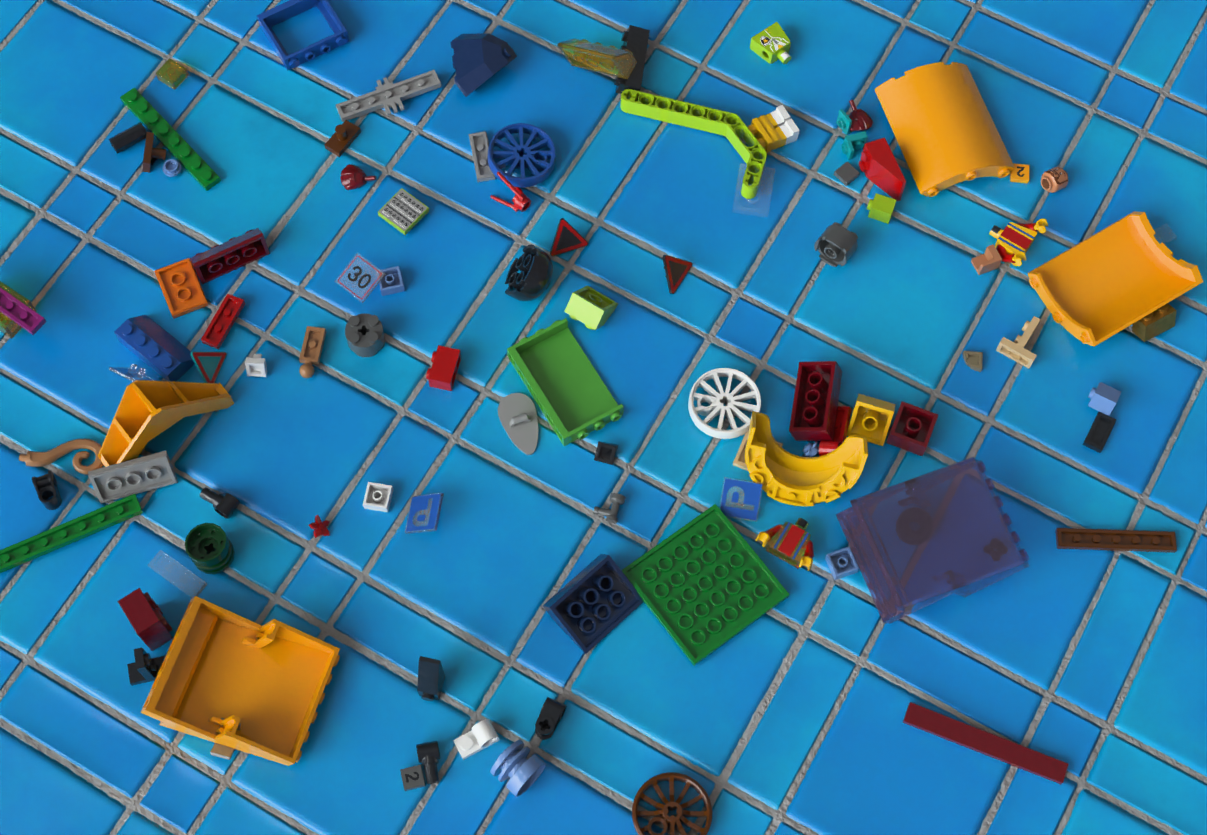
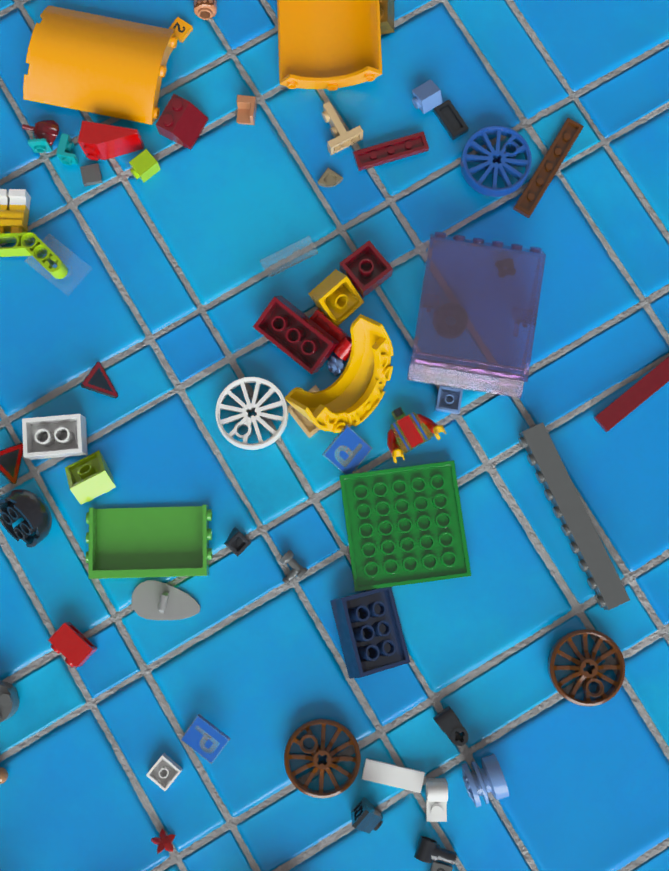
camera: 60 degrees left, 15 degrees up
dark grey brick [814,222,858,267] -> none
torso [989,219,1048,267] -> none
none -> white brick [22,414,88,460]
none -> dark red slope [156,94,209,150]
none -> clear tile [260,236,318,278]
none -> reddish brown piece [284,718,361,798]
none -> dark red plate [353,131,429,171]
none -> white tile [362,758,425,793]
none -> blue piece [460,126,532,197]
none -> dark grey brick [518,422,630,610]

